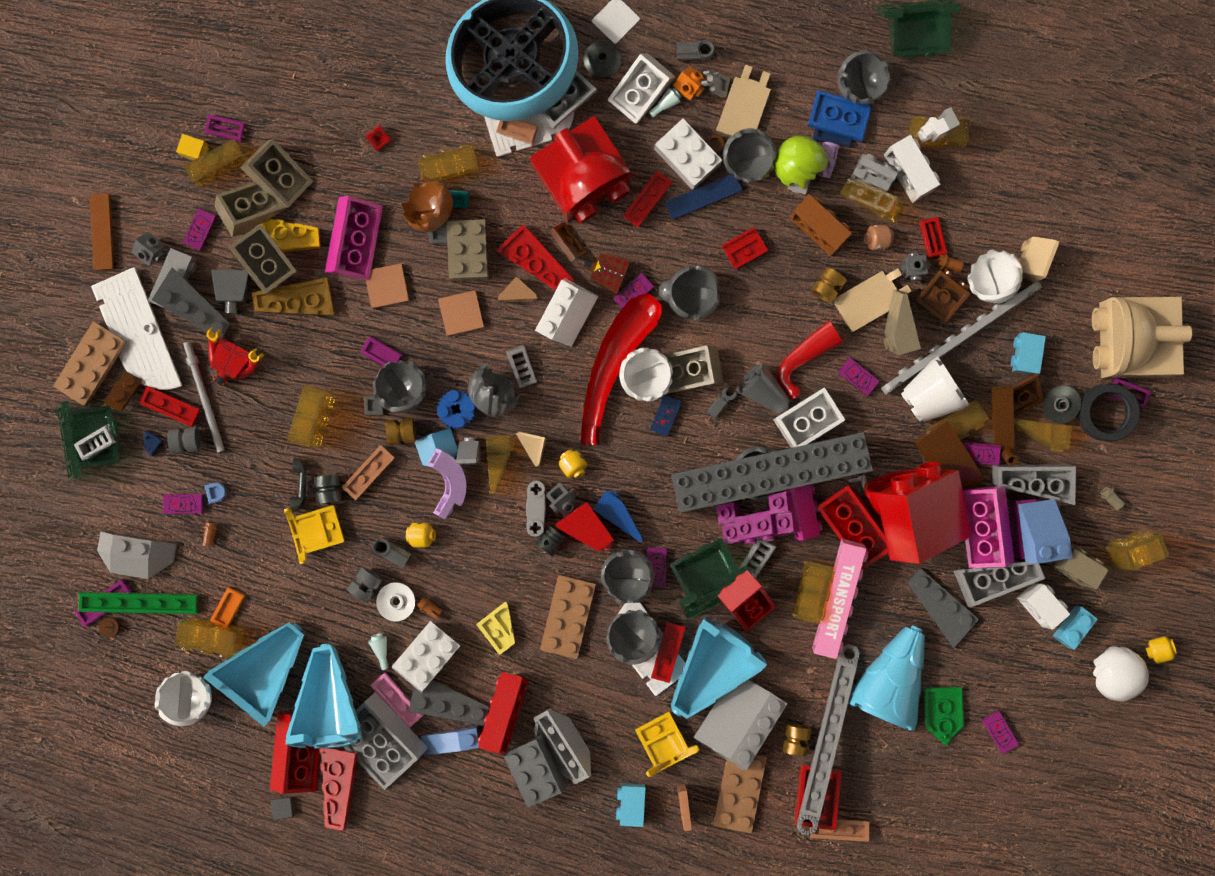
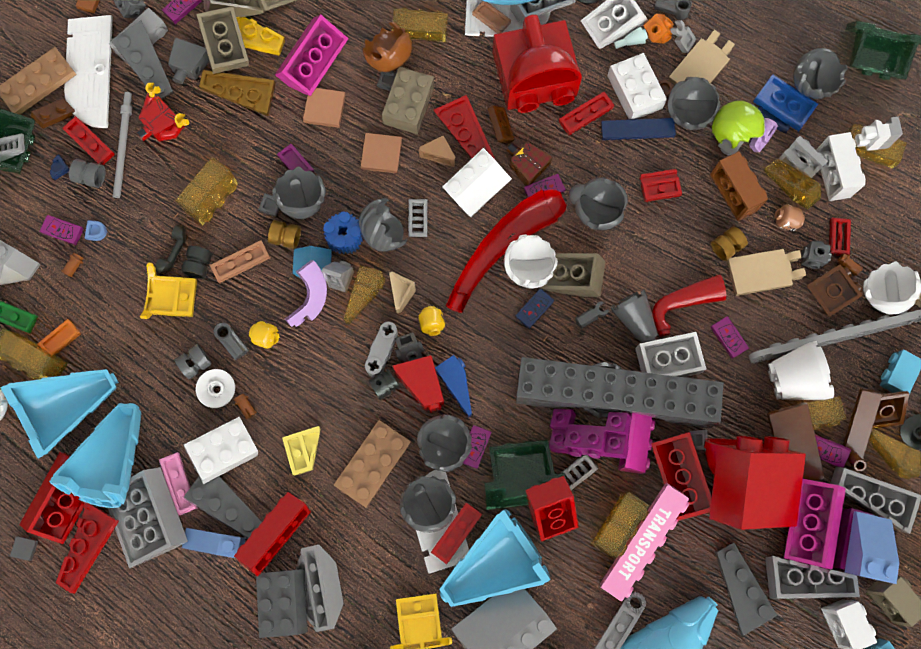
camera: 20 degrees right, 10 degrees down
light aqua cone [368,633,389,670] -> none
teal slope [449,190,469,208] -> none
dark tan slope [883,290,921,355] -> none

